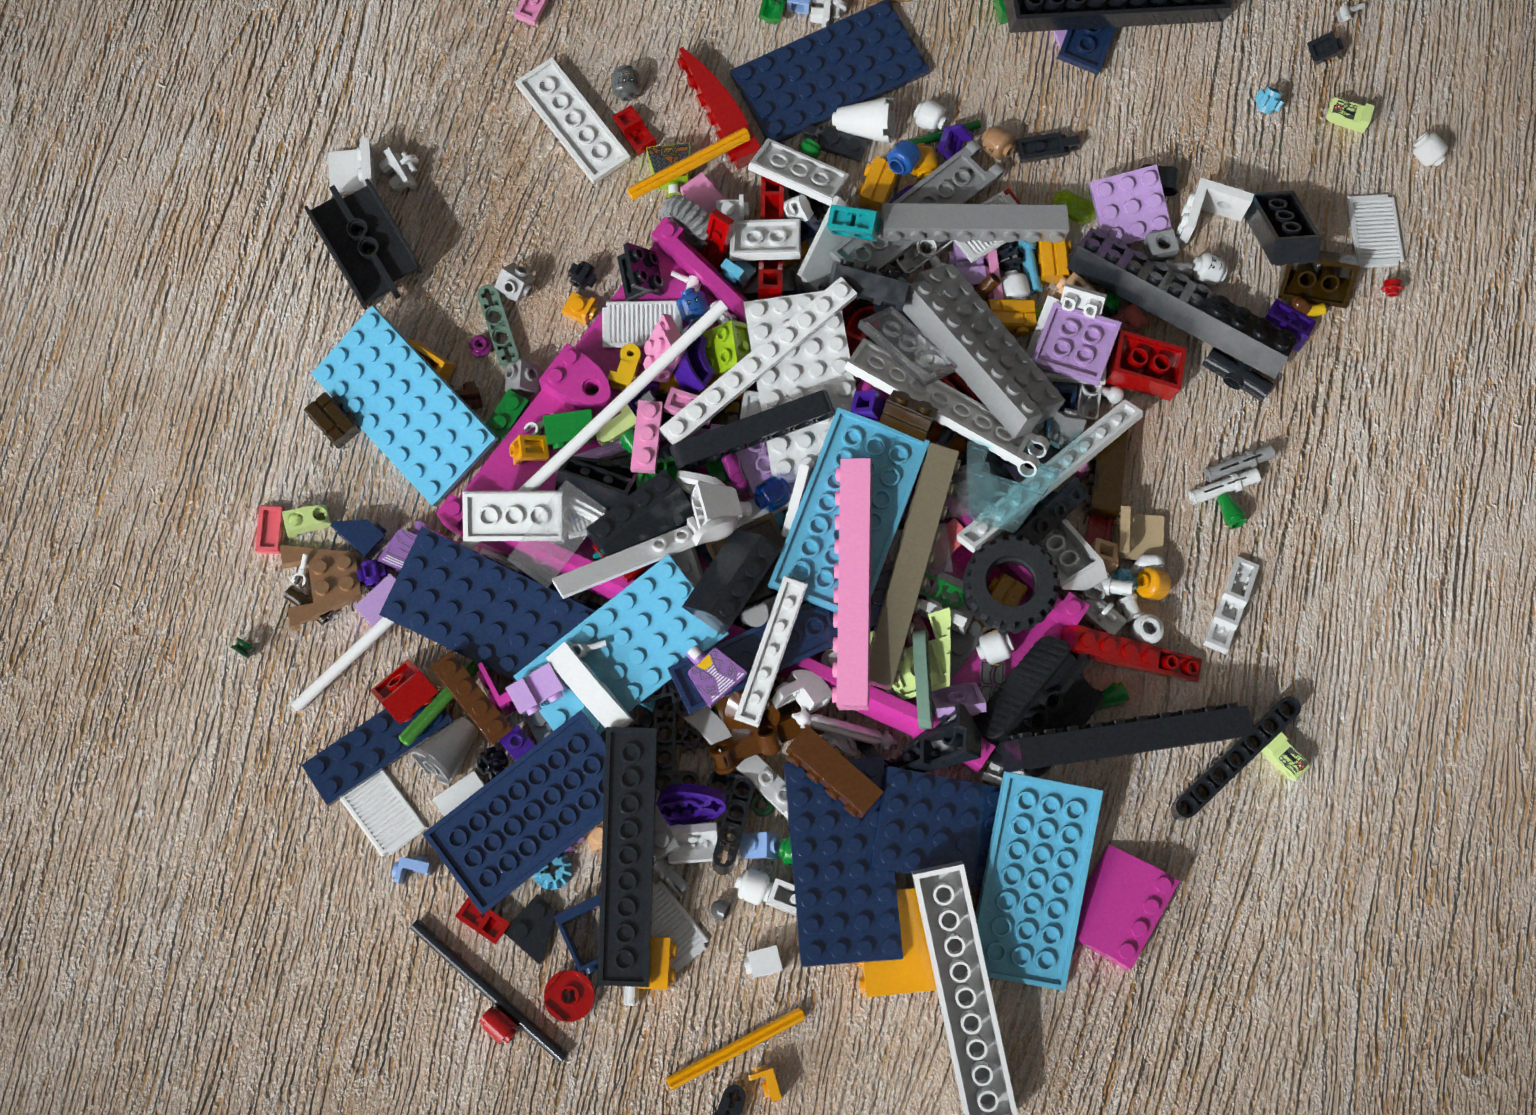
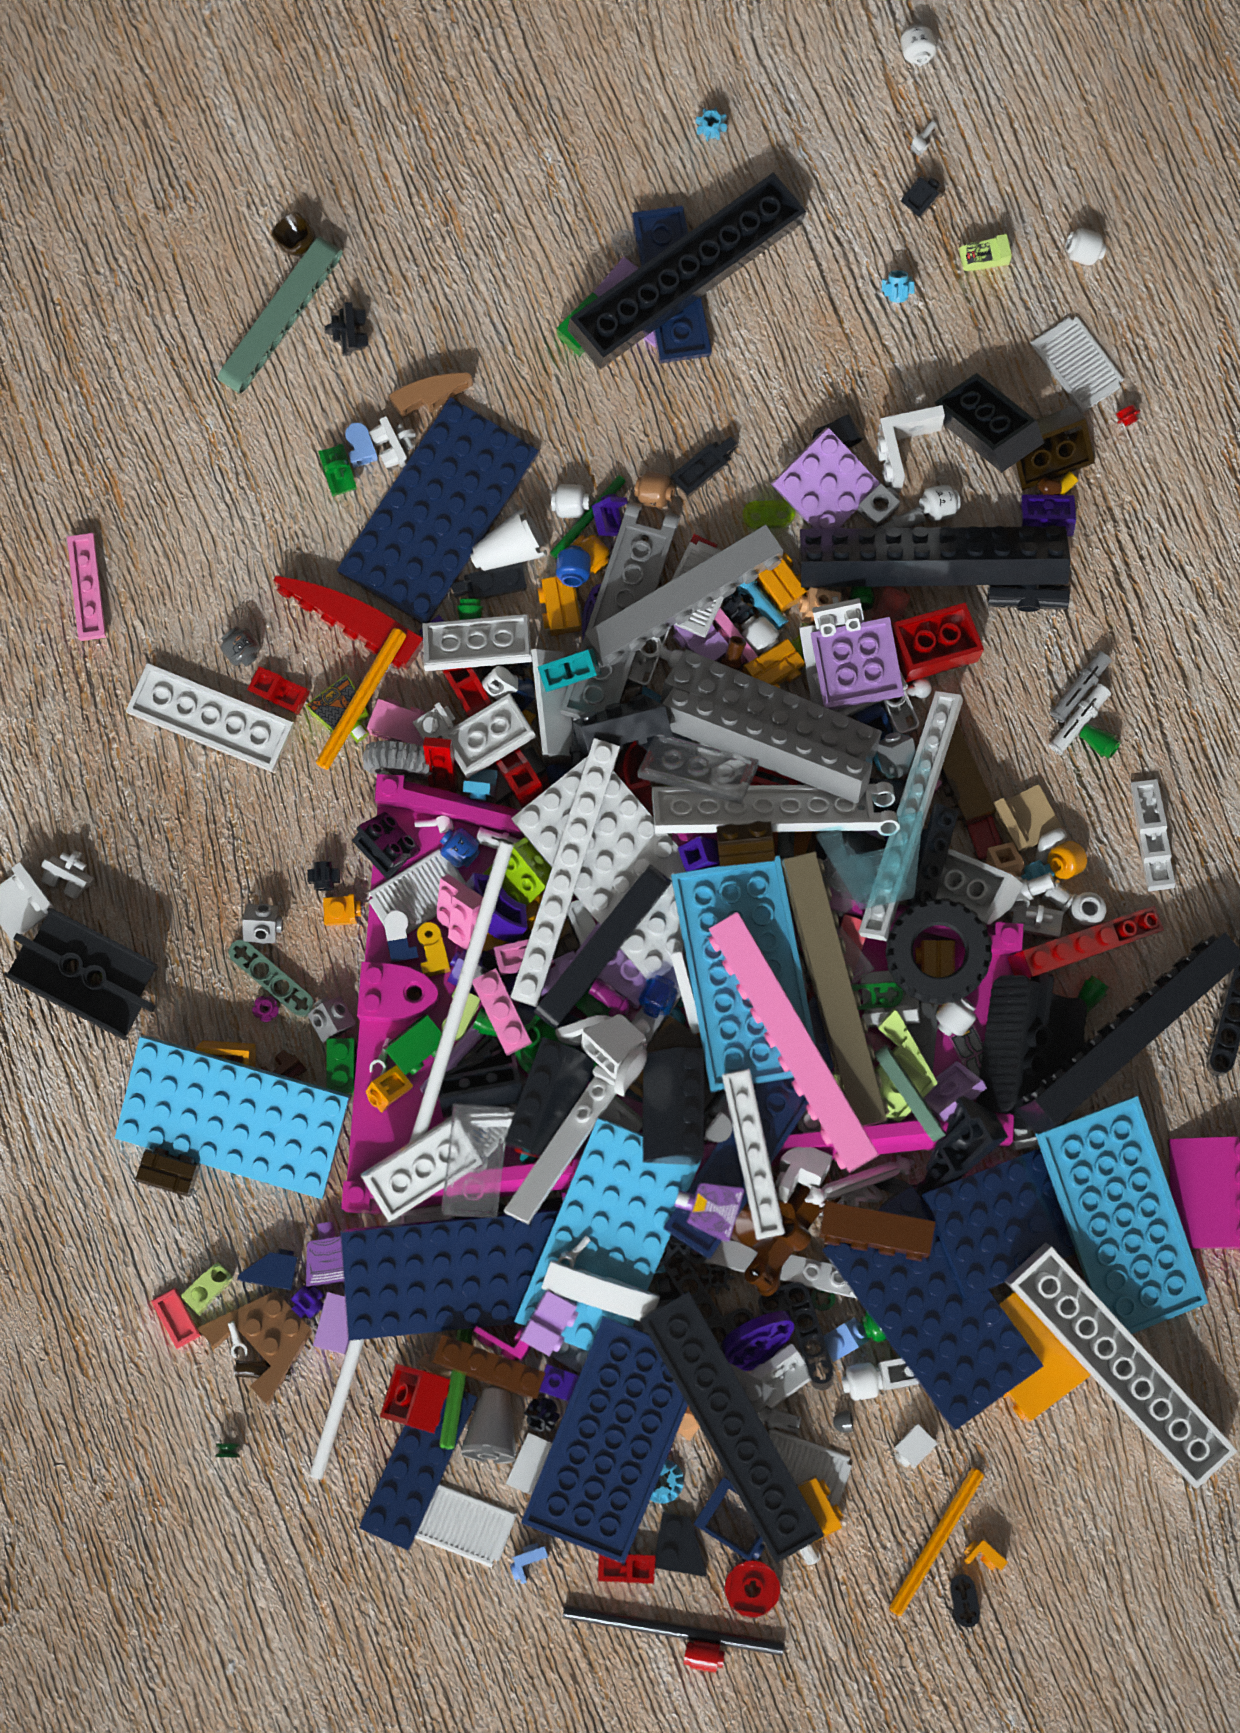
camera: 25 degrees left, 5 degrees up
none -> leg [384,910,418,962]

